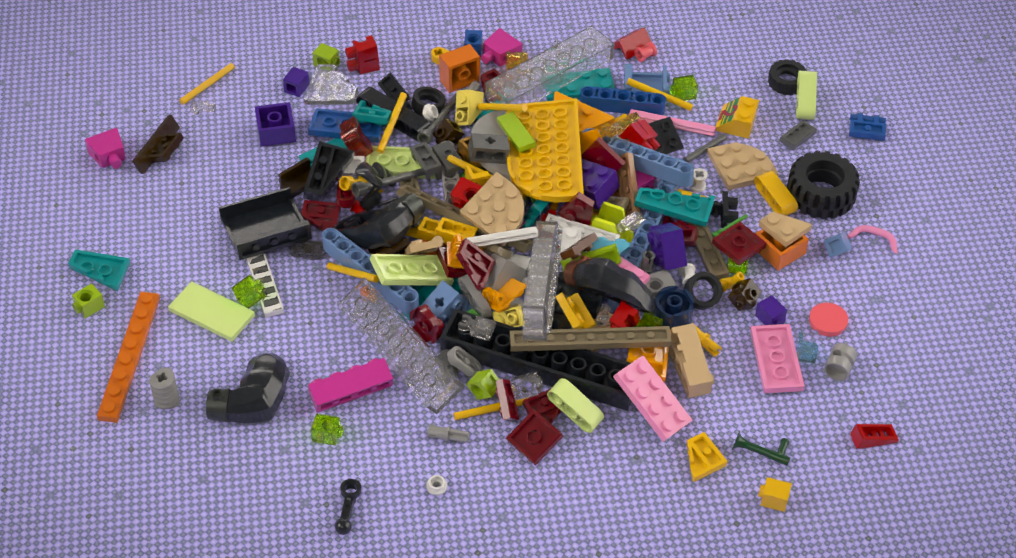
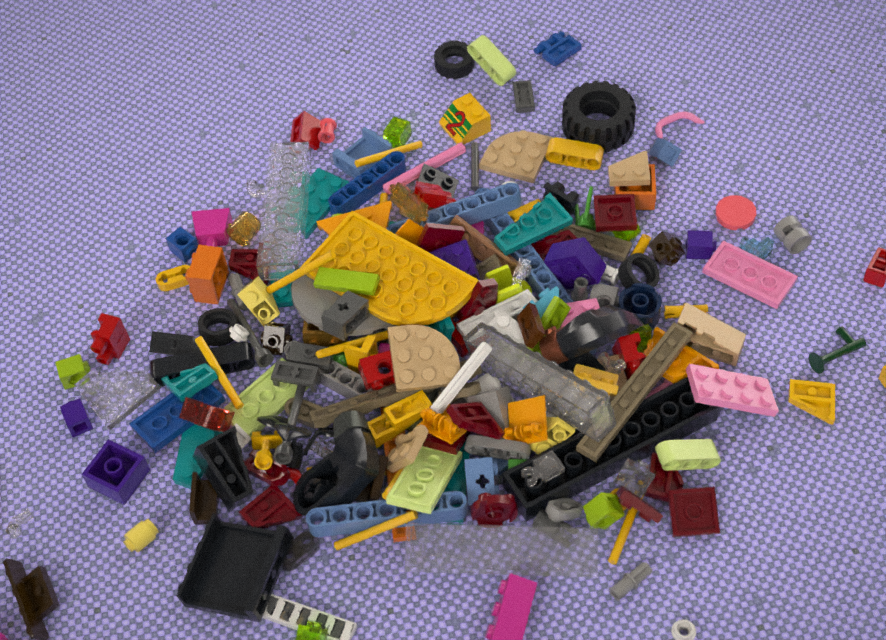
camera: 45 degrees left, 5 degrees up
none -> light yellow brick [123,519,159,553]

